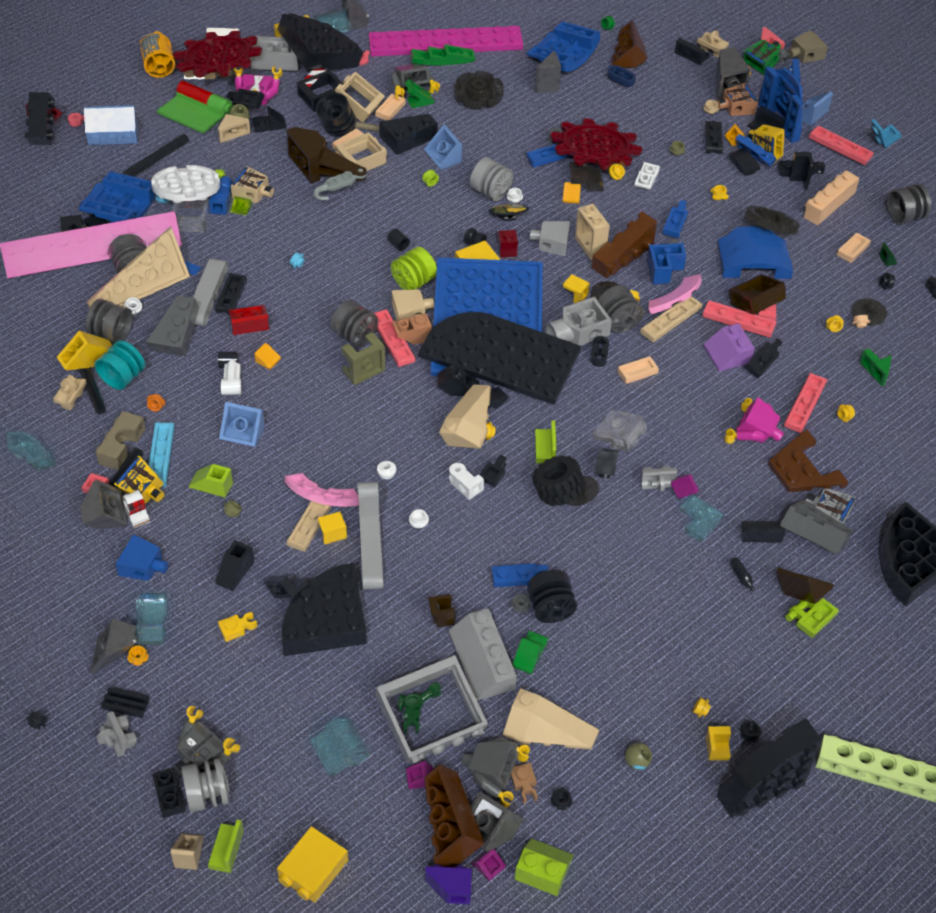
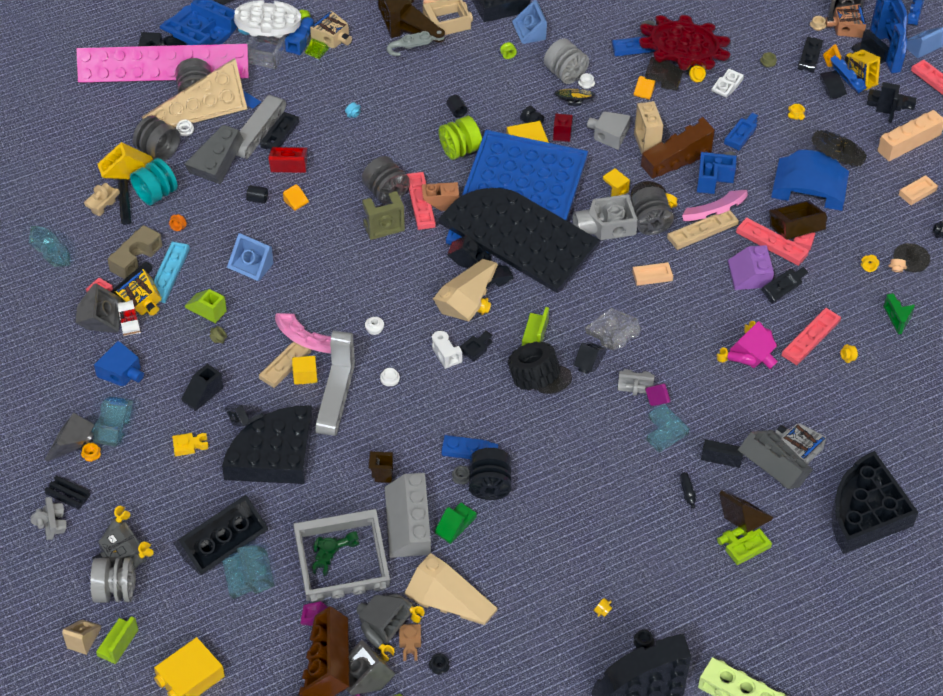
camera: 15 degrees right, 0 degrees up
black slope [152,768,185,818] -> none
white piece [221,361,241,395] -> none
tan torso [392,290,434,320] -> none
black beam [590,336,609,367] -> none
olive piece [625,742,652,771] -> none
yellow panel [706,726,731,760] -> none
reddish brown wing [768,429,848,492] -> none
none -> black slope [173,495,269,575]

